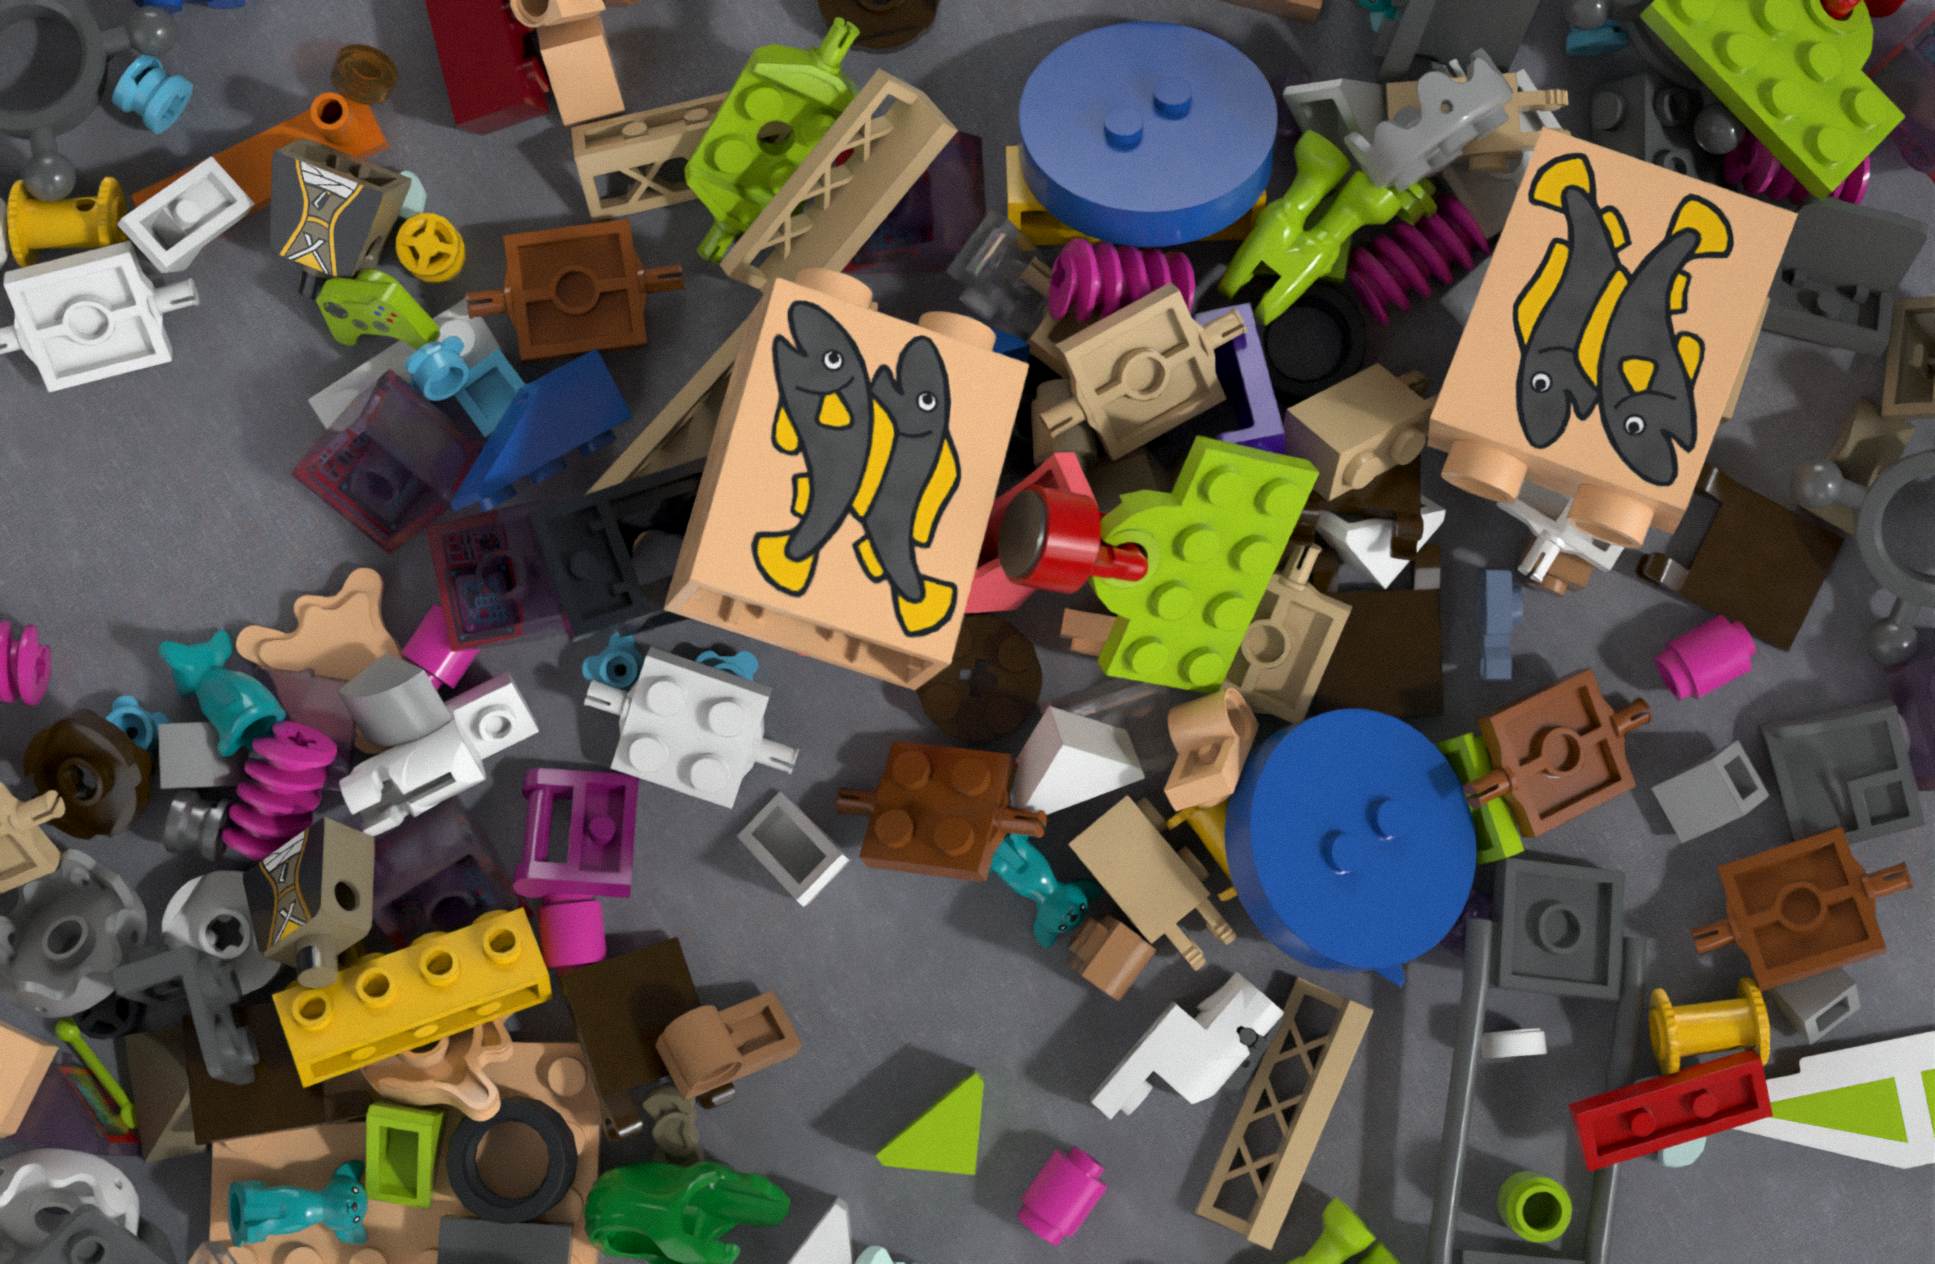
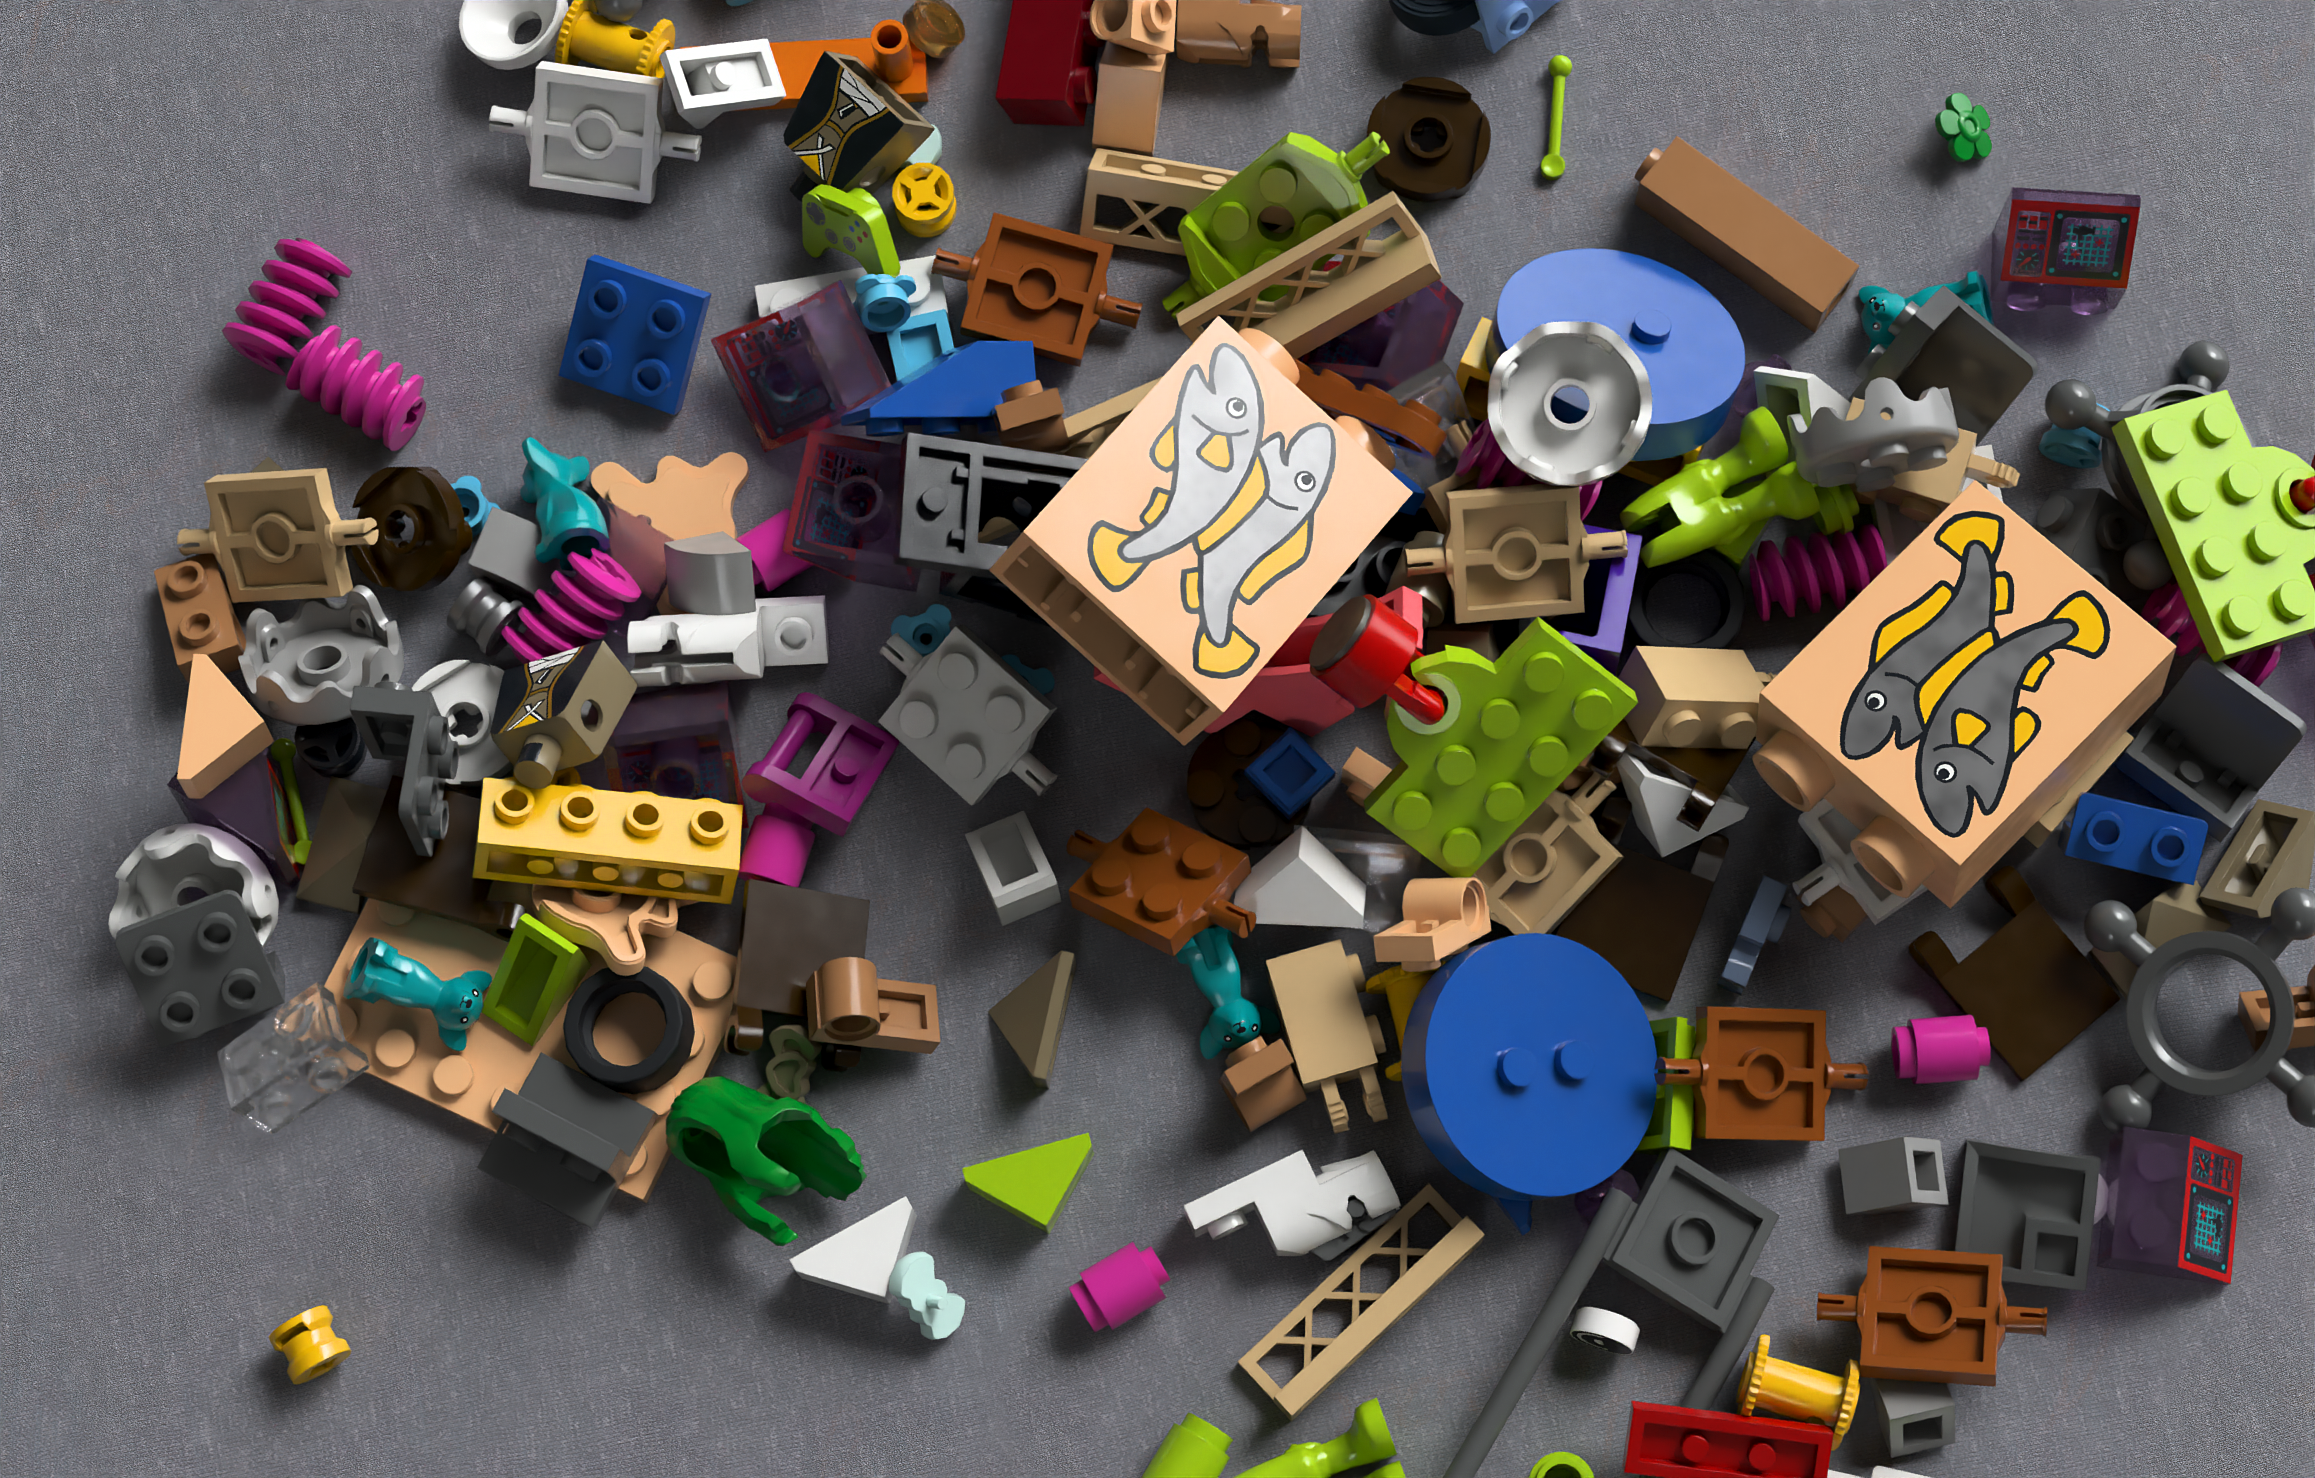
camera: 30 degrees right, 10 degrees down
none -> blue plate [558,254,712,415]
none -> dark tan slope [988,951,1077,1089]
none -> medium nougat plate [991,380,1070,454]
none -> blue tile [1244,727,1336,820]
none -> dark orange plate [1292,357,1447,460]
none -> white plate [1488,322,1652,487]
none -> blue bracket [2058,792,2208,885]

